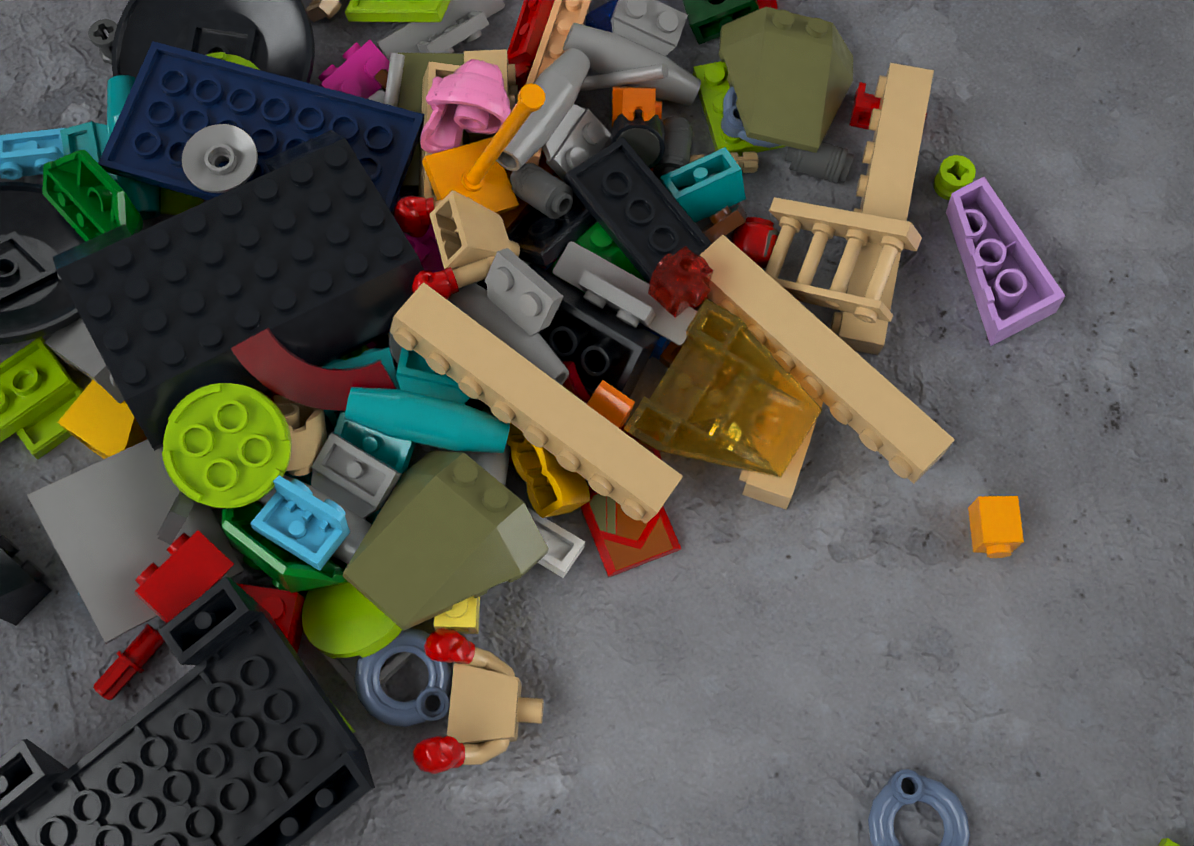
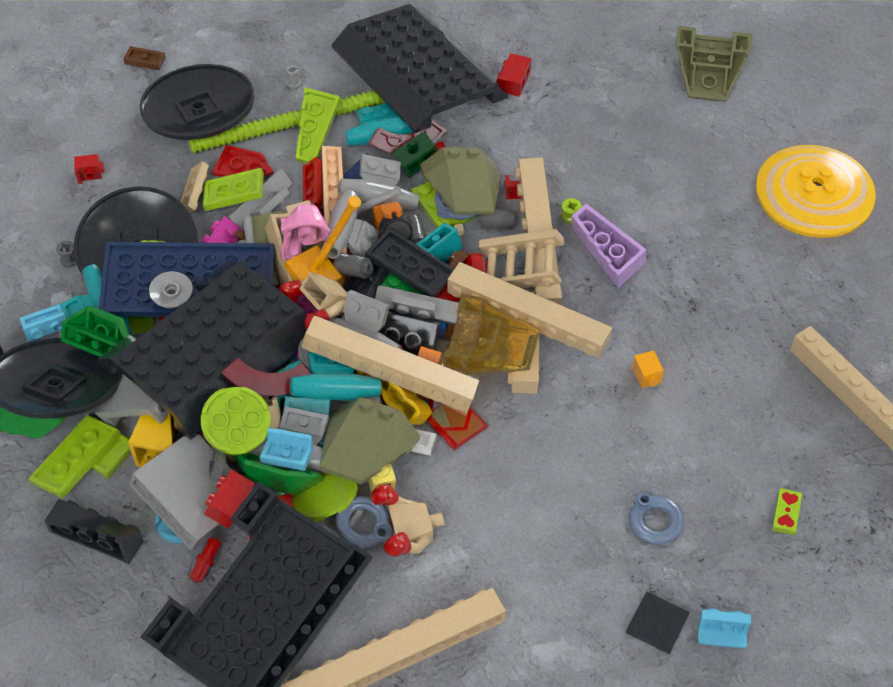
camera: 20 degrees left, 15 degrees down
clear red brick [648,246,714,318] -> none

